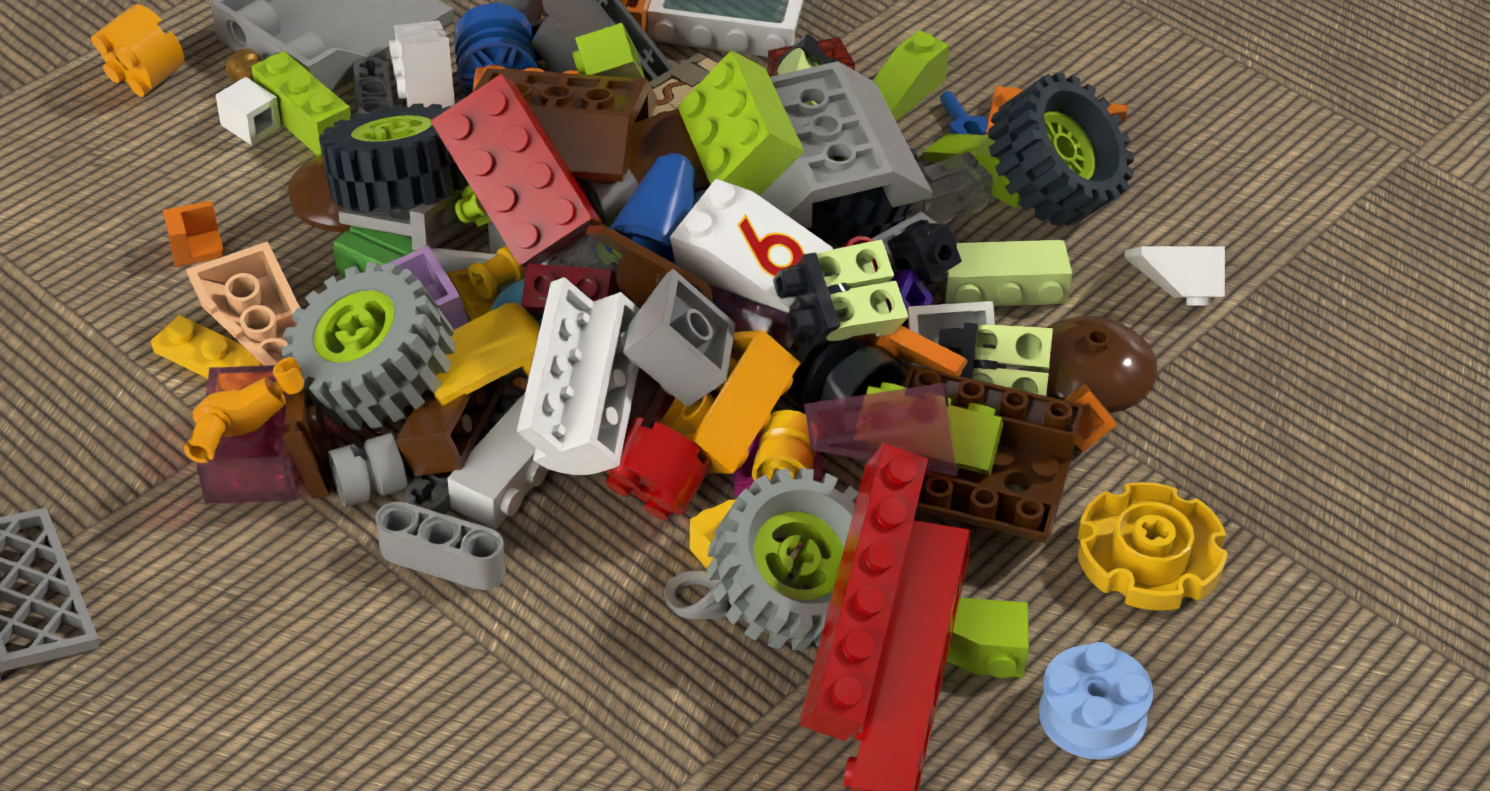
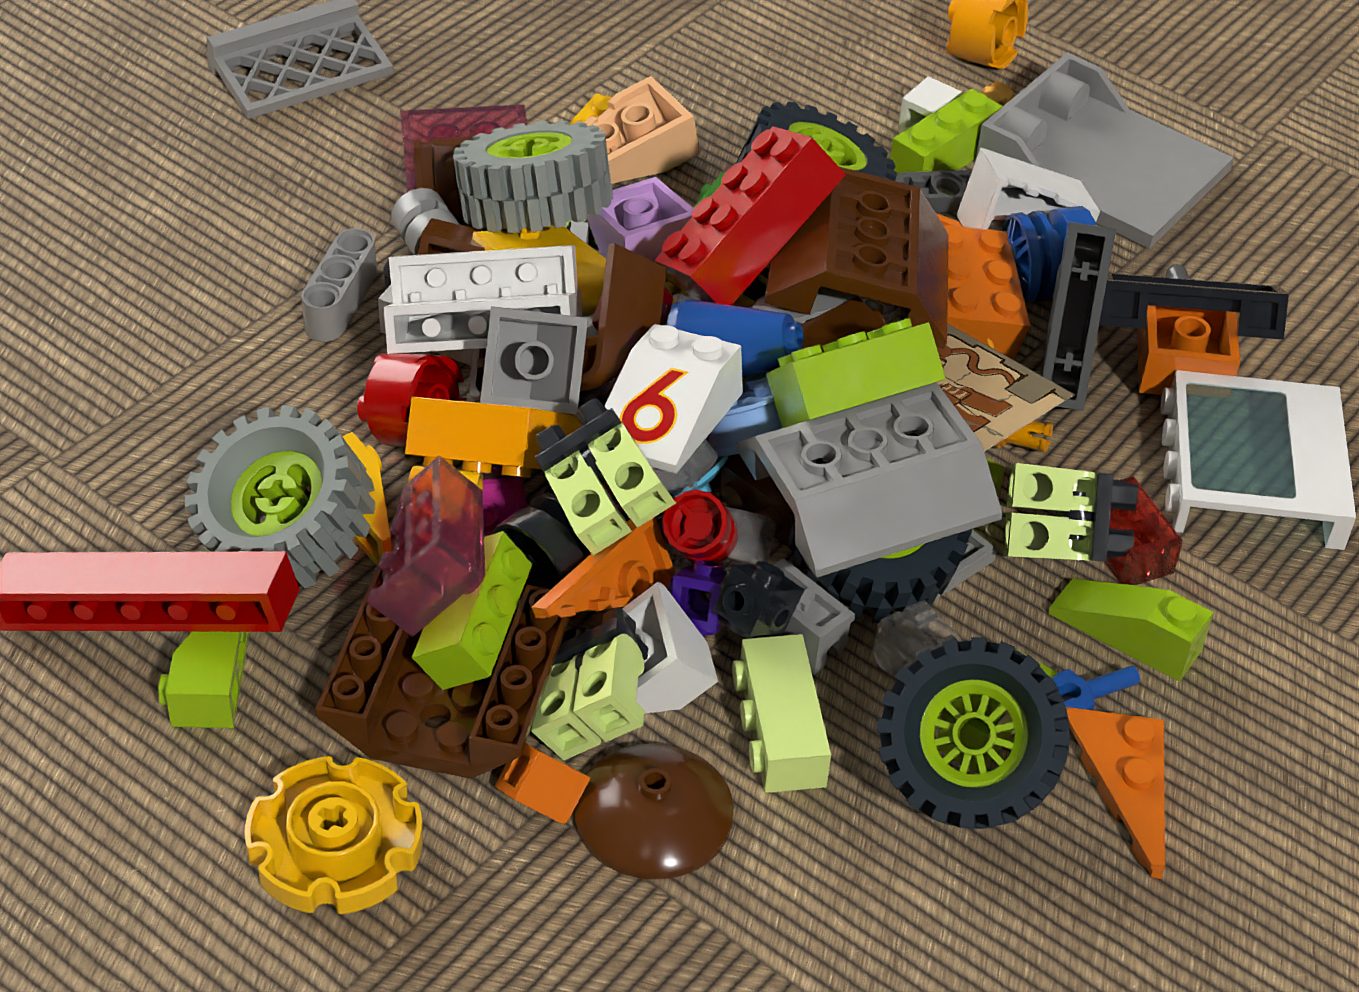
camera: 85 degrees right, 0 degrees up
orange panel [163,201,225,267] -> none
light orange arm [184,357,304,463] -> none
lime brick [572,23,645,79] -> none
red brick [799,443,928,741] -> none
light blue wheel [1039,642,1153,760] -> none
white slope [1125,246,1225,306] -> none

